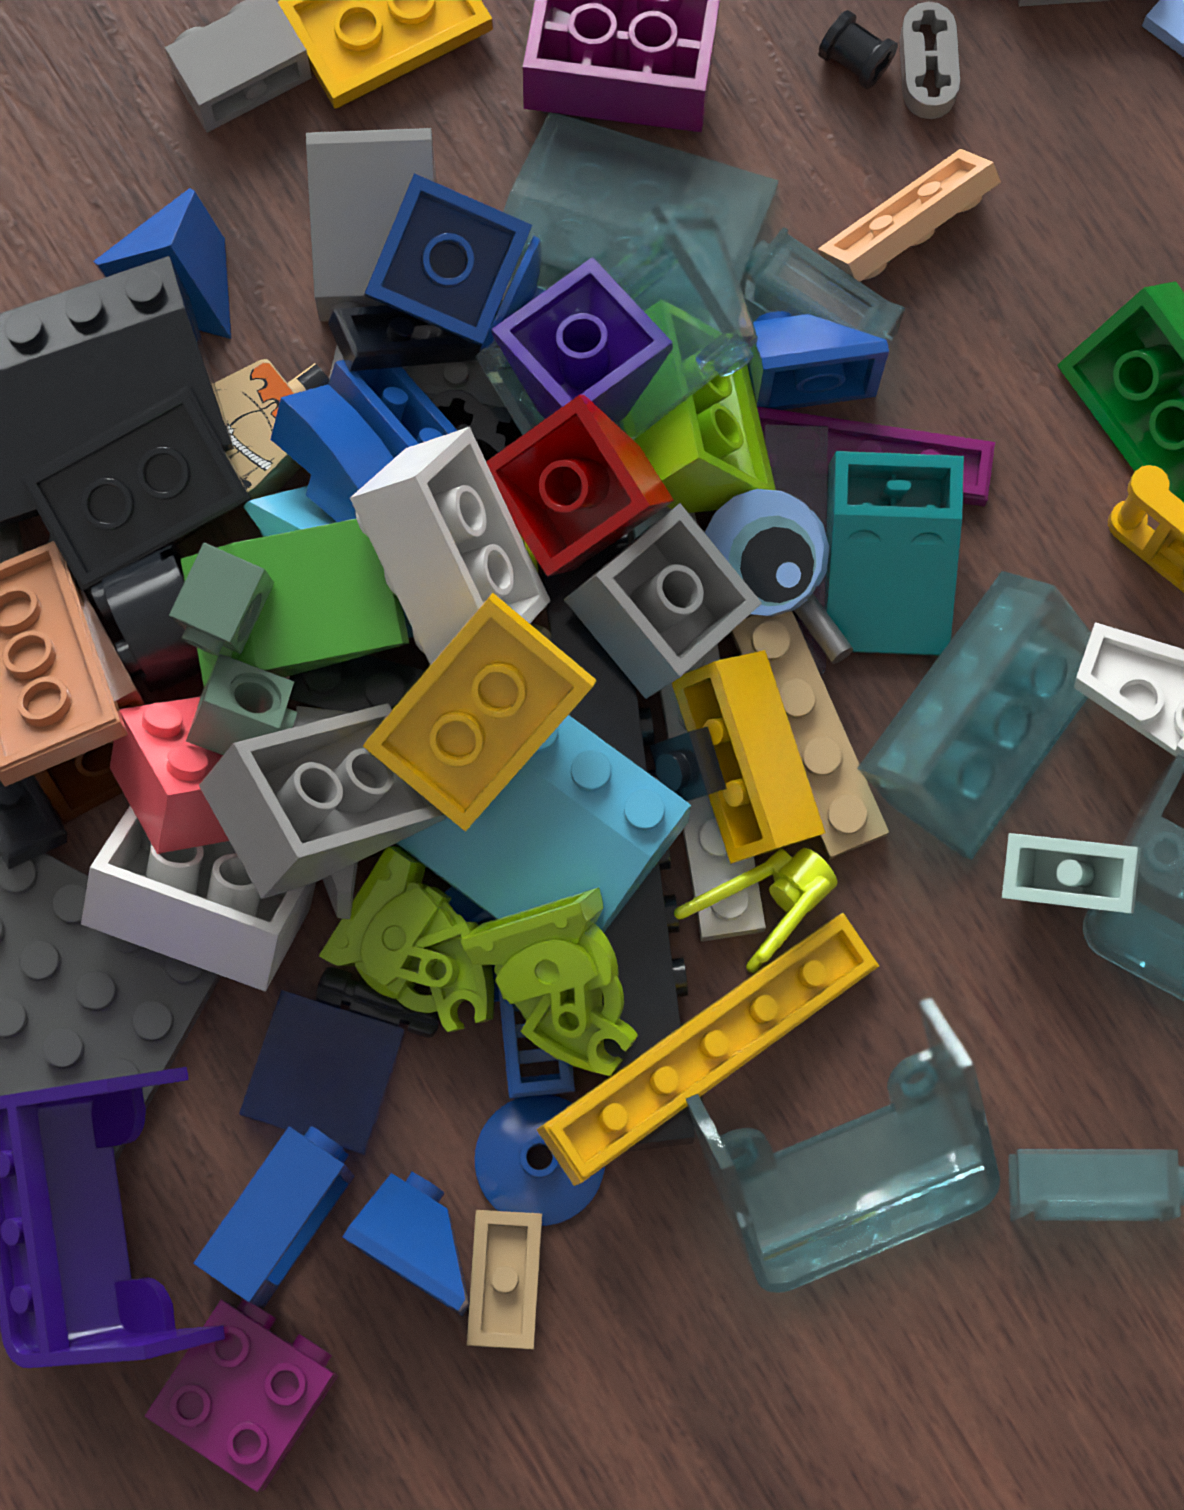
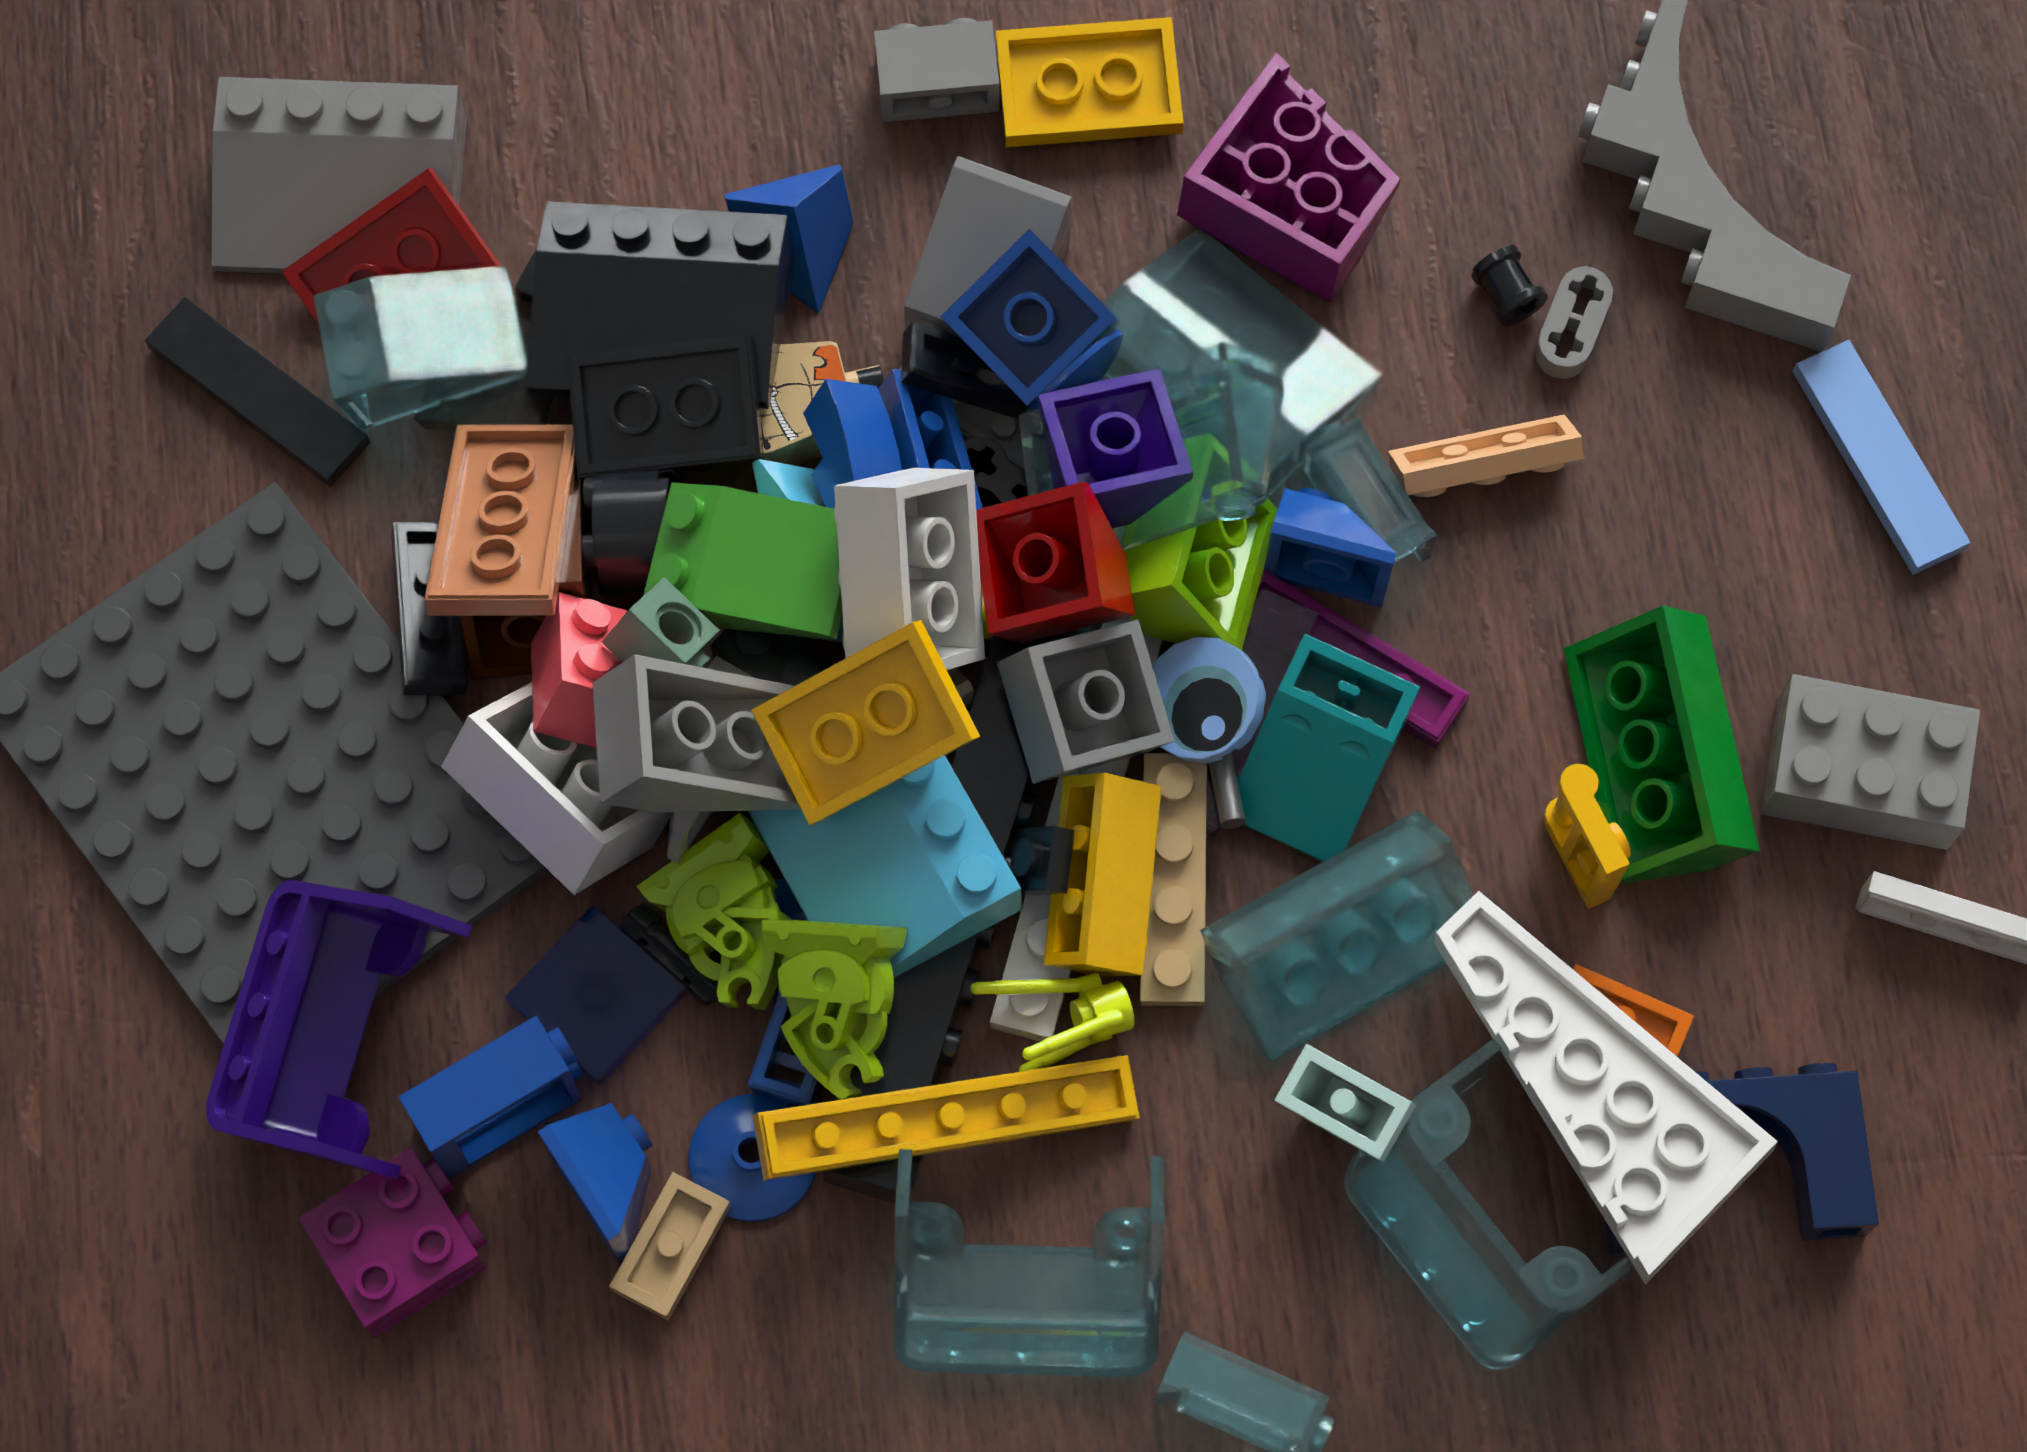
camera: 25 degrees right, 5 degrees down
sand green brick [169,543,275,656] -> none

